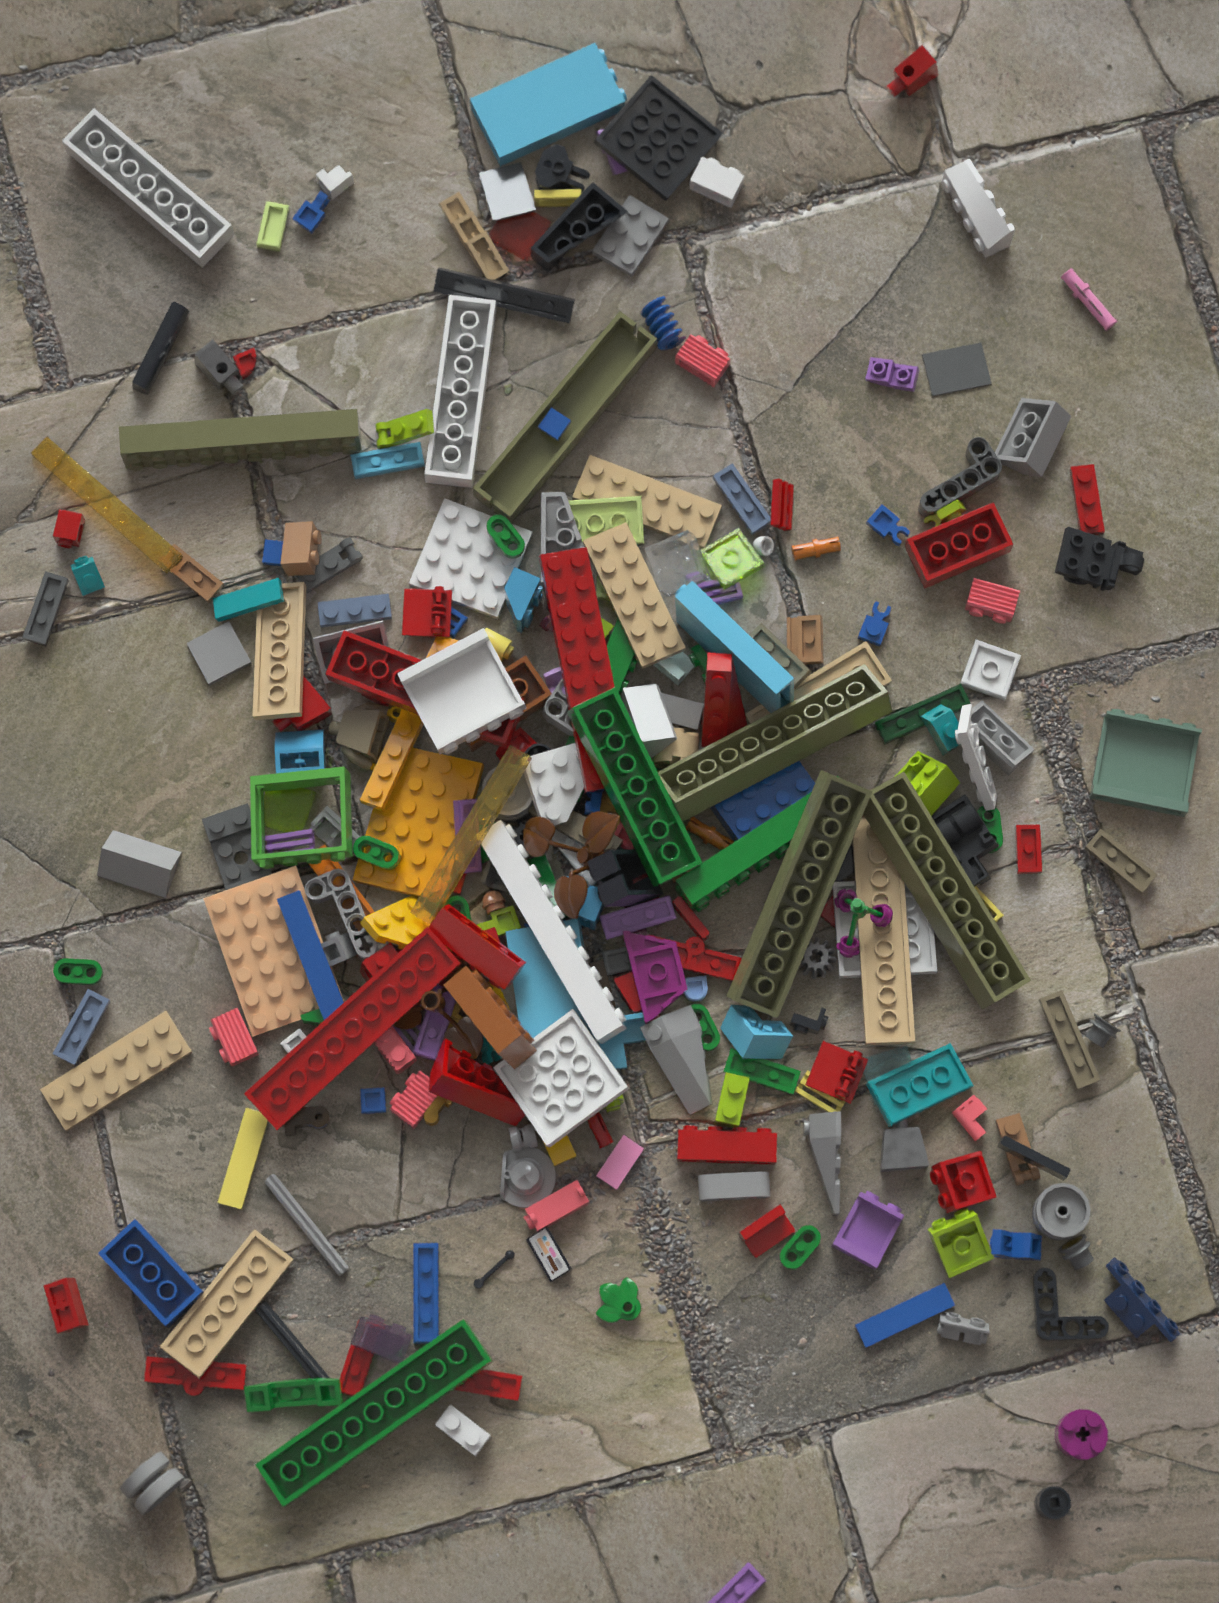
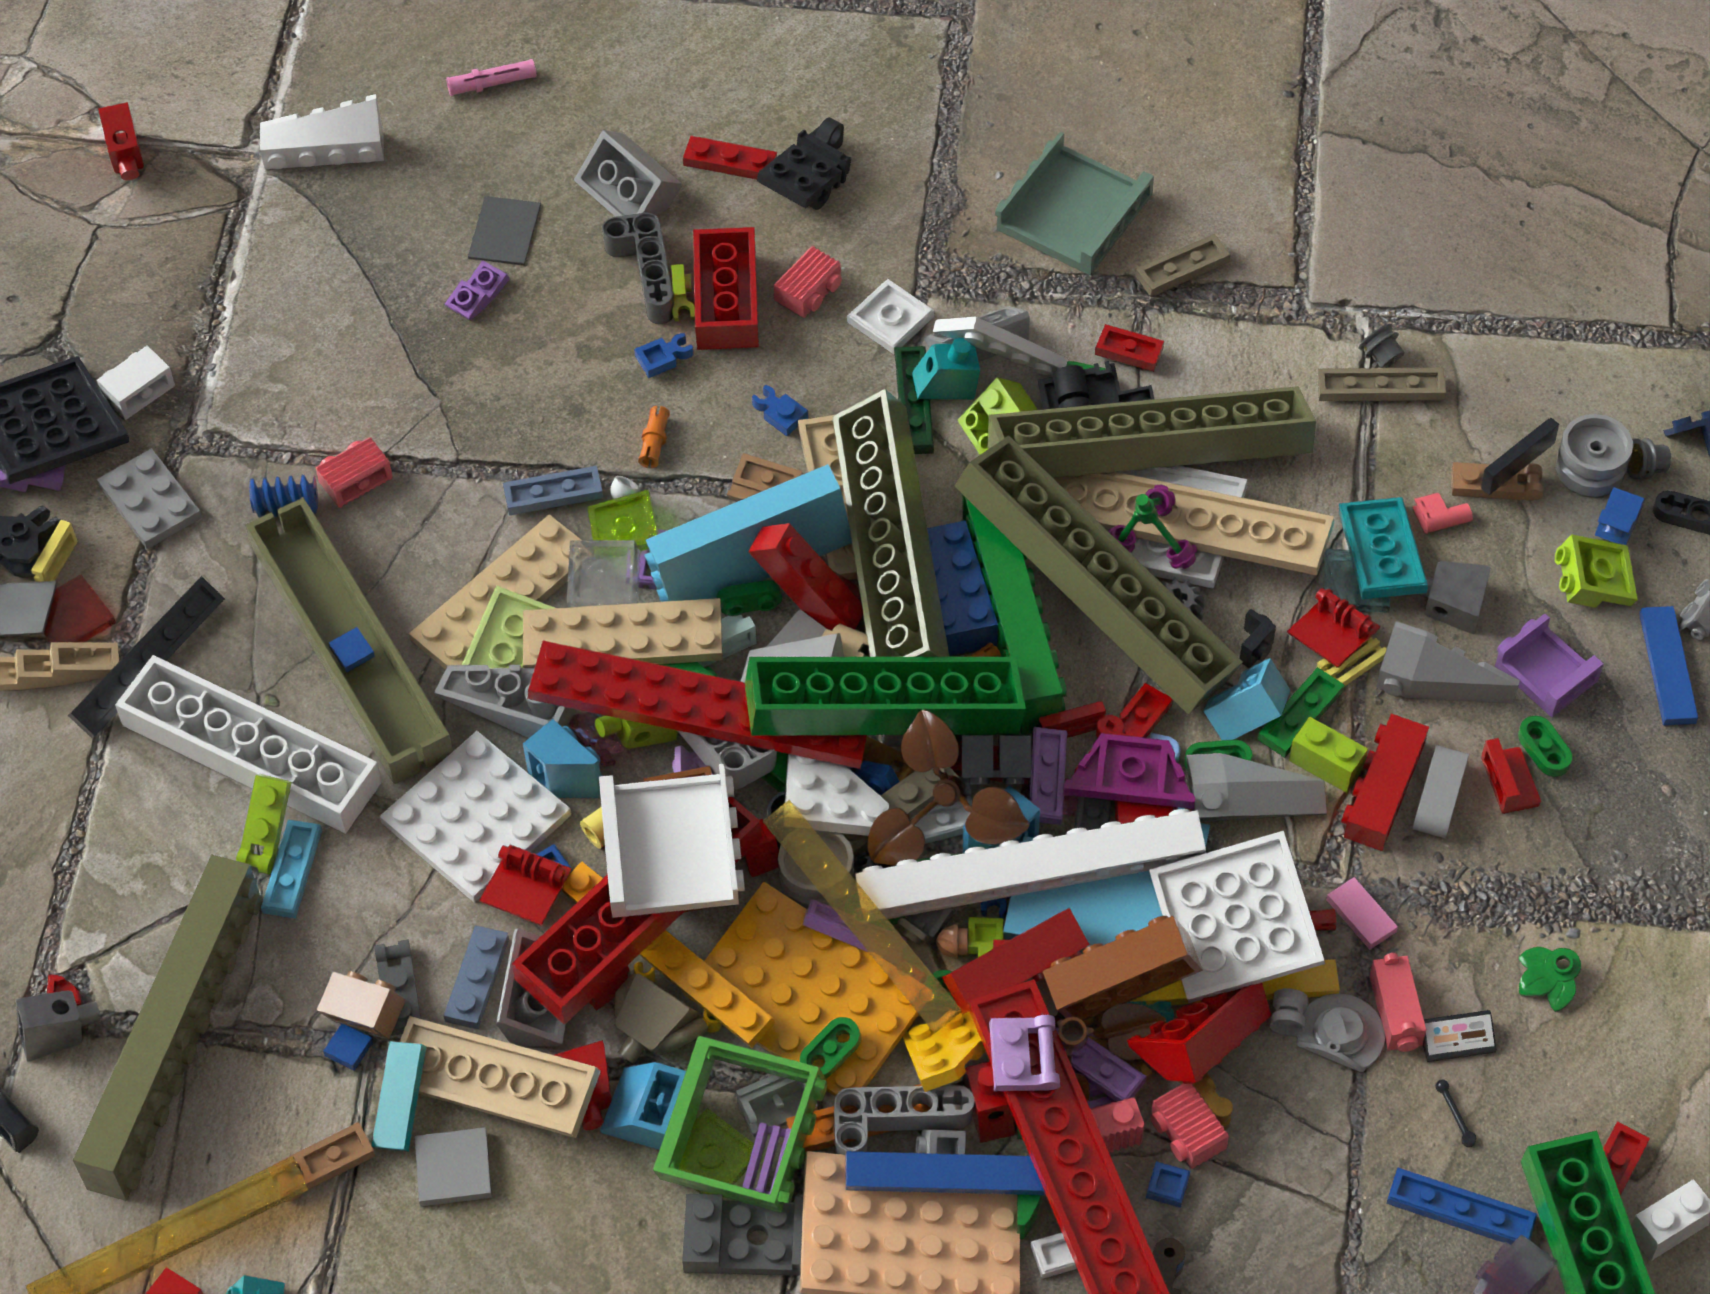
camera: 65 degrees left, 20 degrees down
green plate [486,515,525,559] -> none
black wedge [531,182,628,273] -> none
red tile [770,478,794,531] -> none
red plate [930,1150,997,1213] -> none
none -> lavender plate [989,1015,1060,1091]

